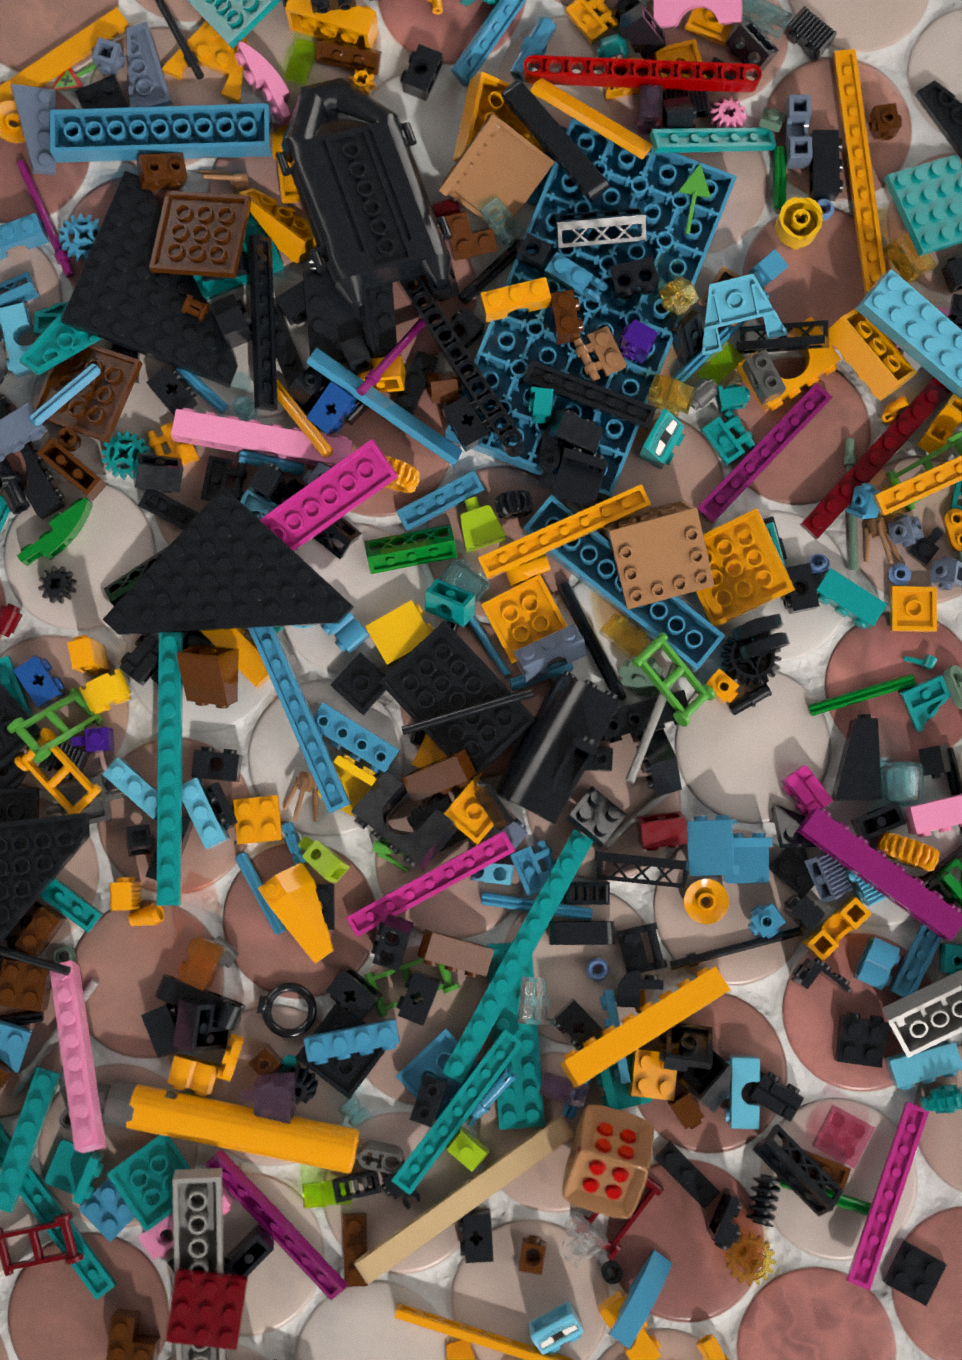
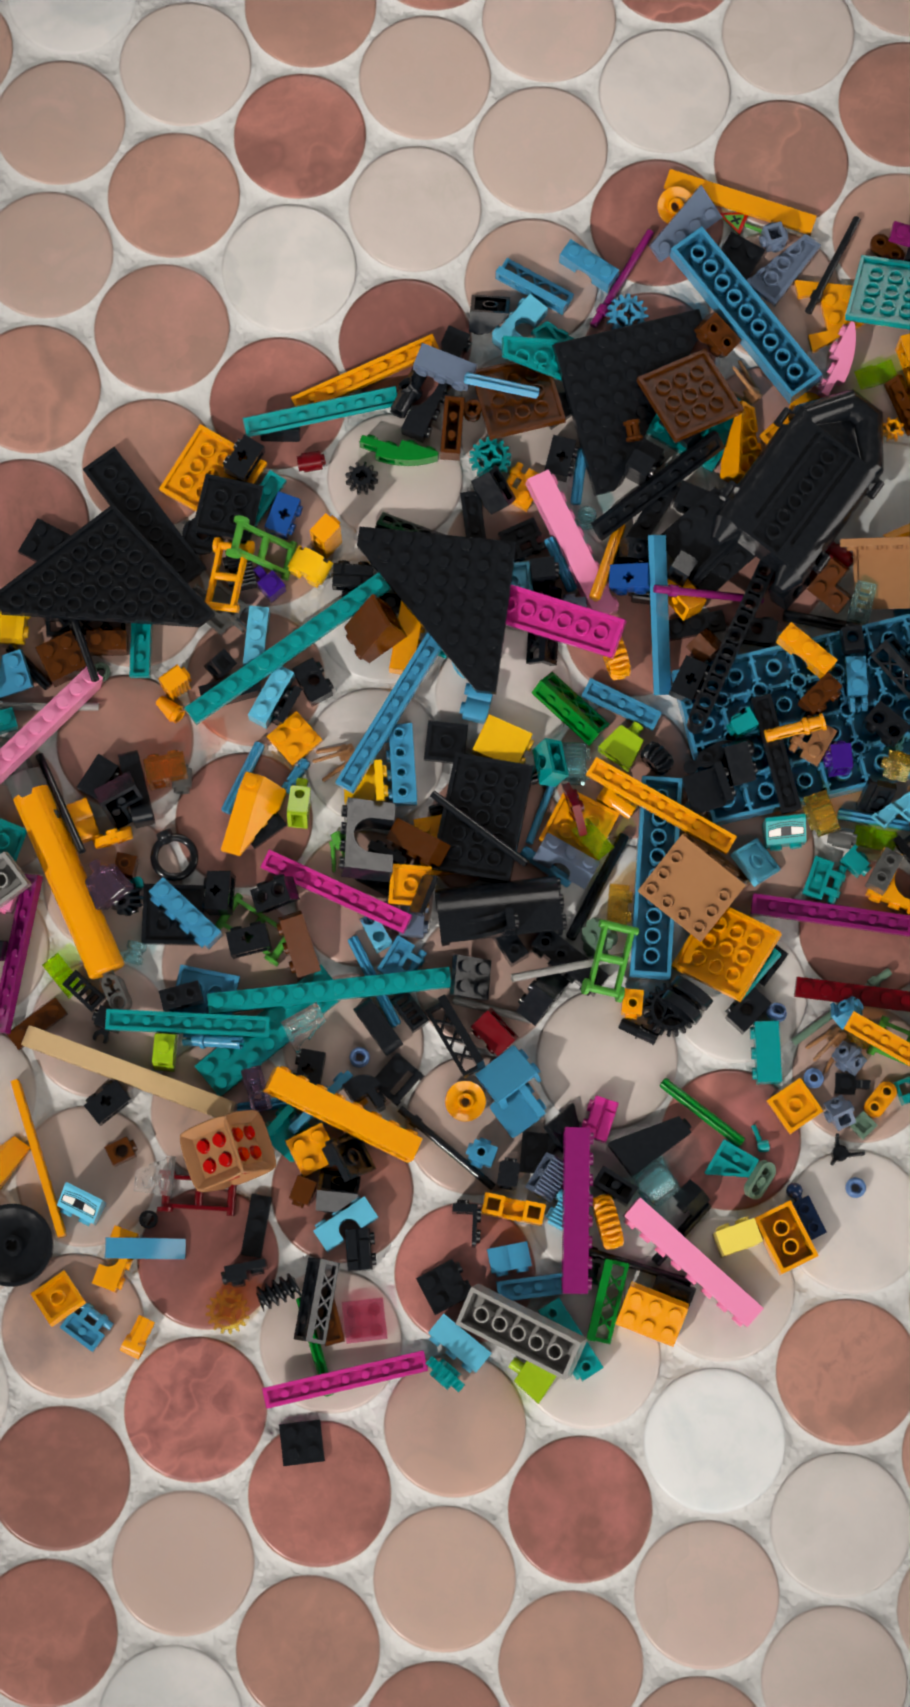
camera: 55 degrees right, 5 degrees down
none -> black piece [36,753,86,854]
none -> dark red wing [562,783,587,837]
none -> clear neon green slope [571,818,614,861]
none -> medium azure plate [730,838,781,887]
none -> light orange pin [764,713,827,743]

